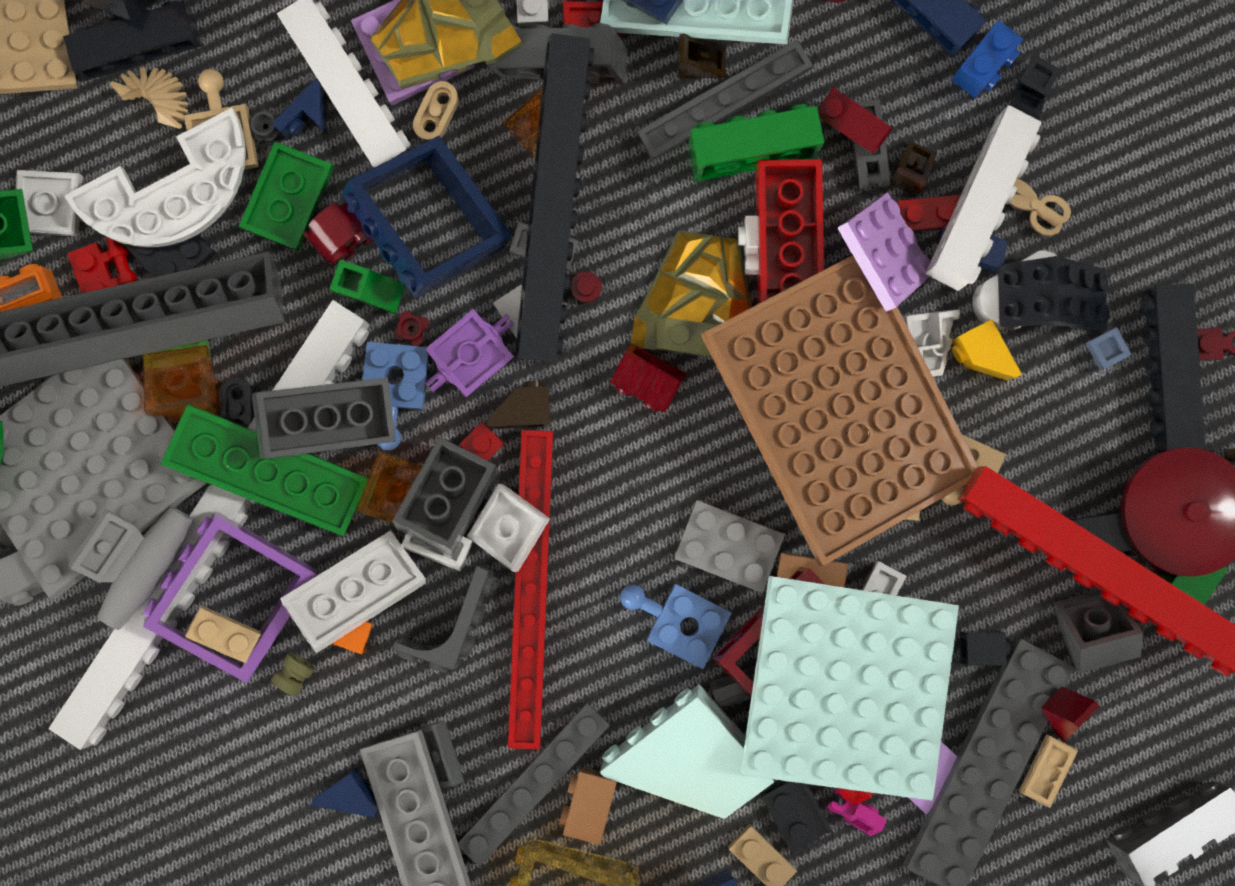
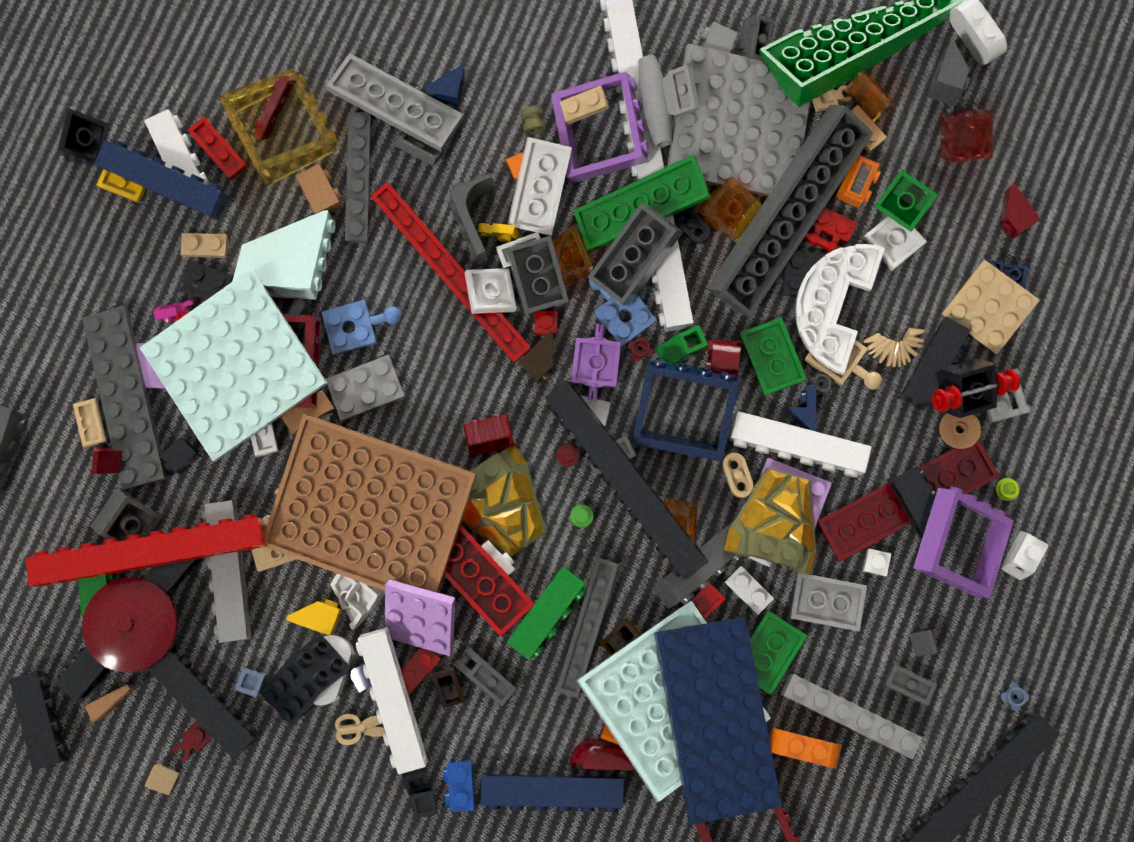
camera: 135 degrees right, 5 degrees down
dark red slope [818,87,893,154] -> none
none -> light grey brick [202,500,252,643]
none -> yellow plate [477,223,519,243]
none -> bright green plate [570,505,593,528]

